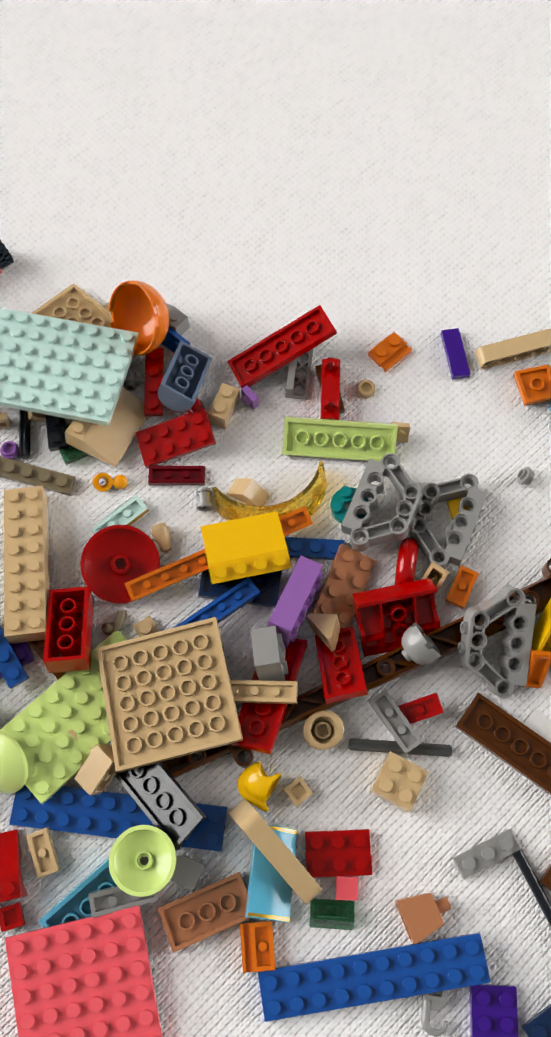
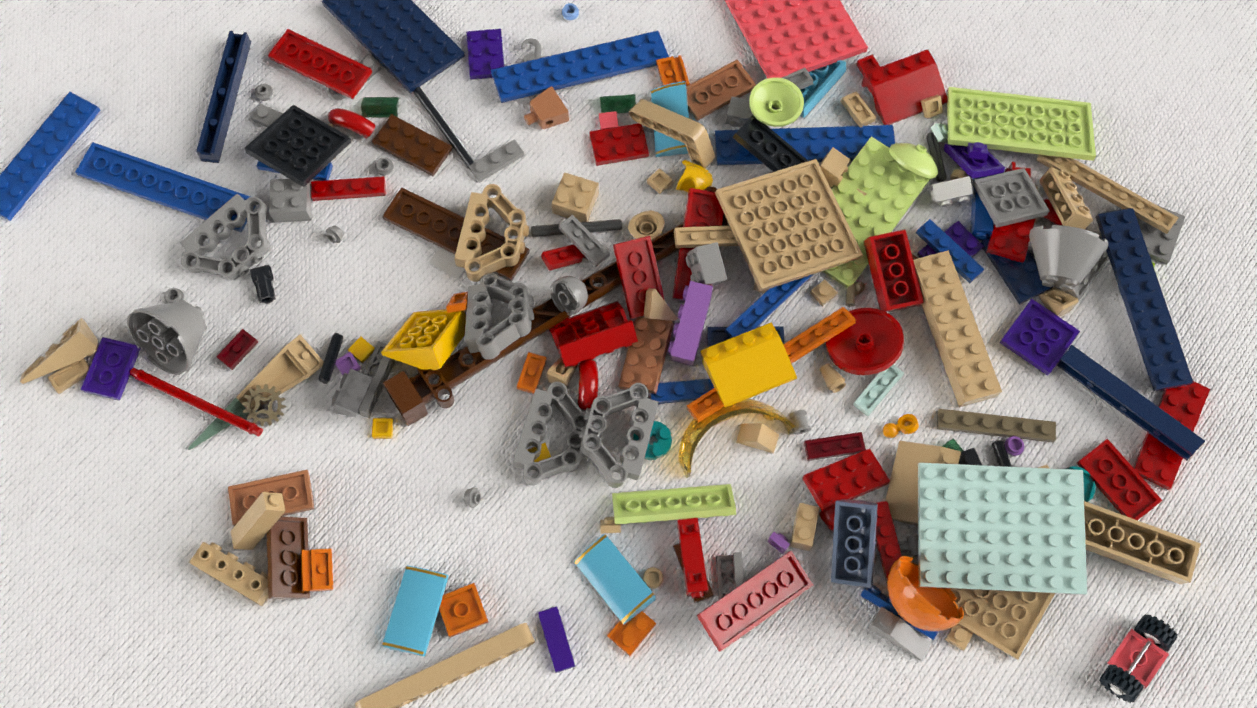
camera: 170 degrees right, 0 degrees up
none -> tan brick [454,184,529,282]
none -> medium azure slope [574,534,656,625]

